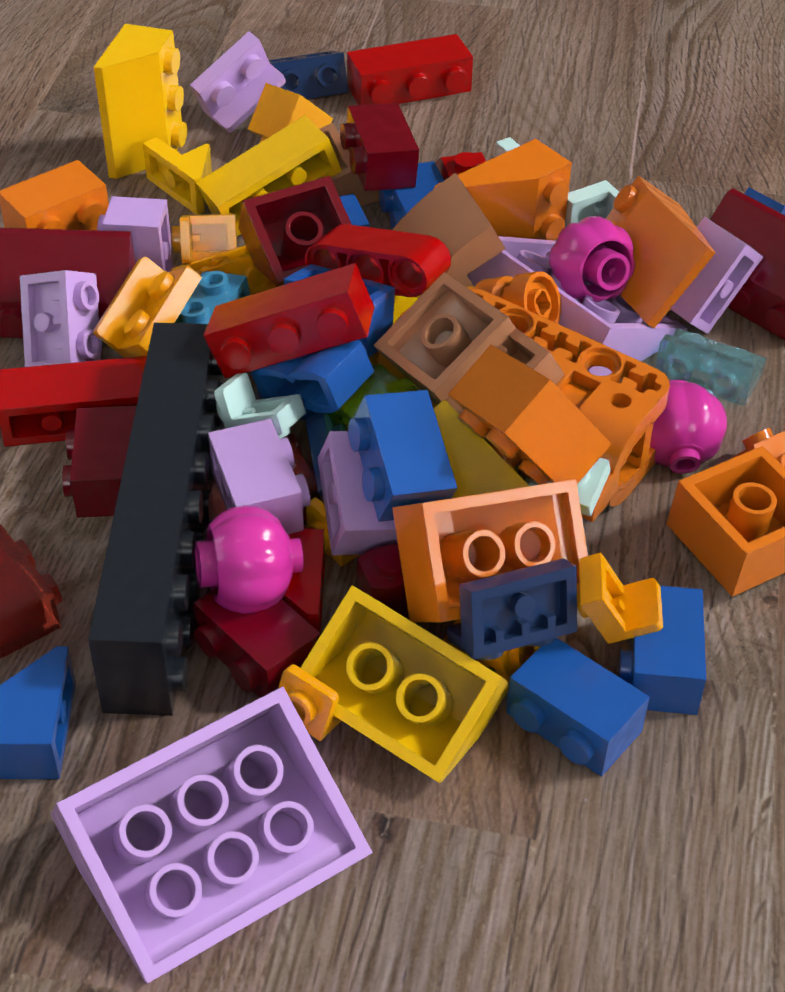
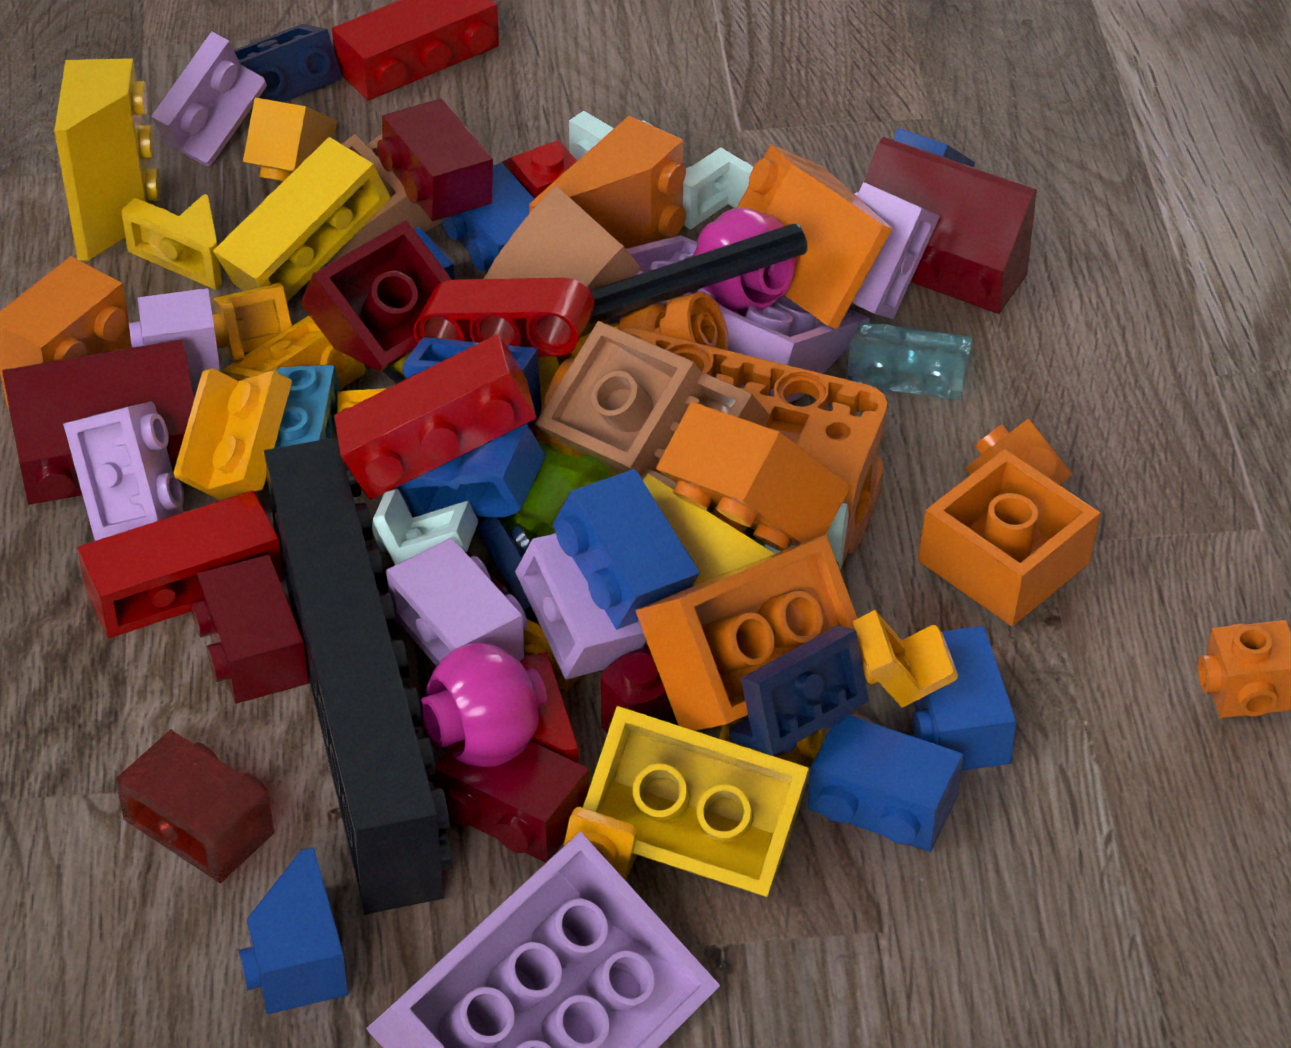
camera: 15 degrees left, 0 degrees up
dark pink plant [650,380,727,474] -> none
none -> black axle [589,224,808,323]

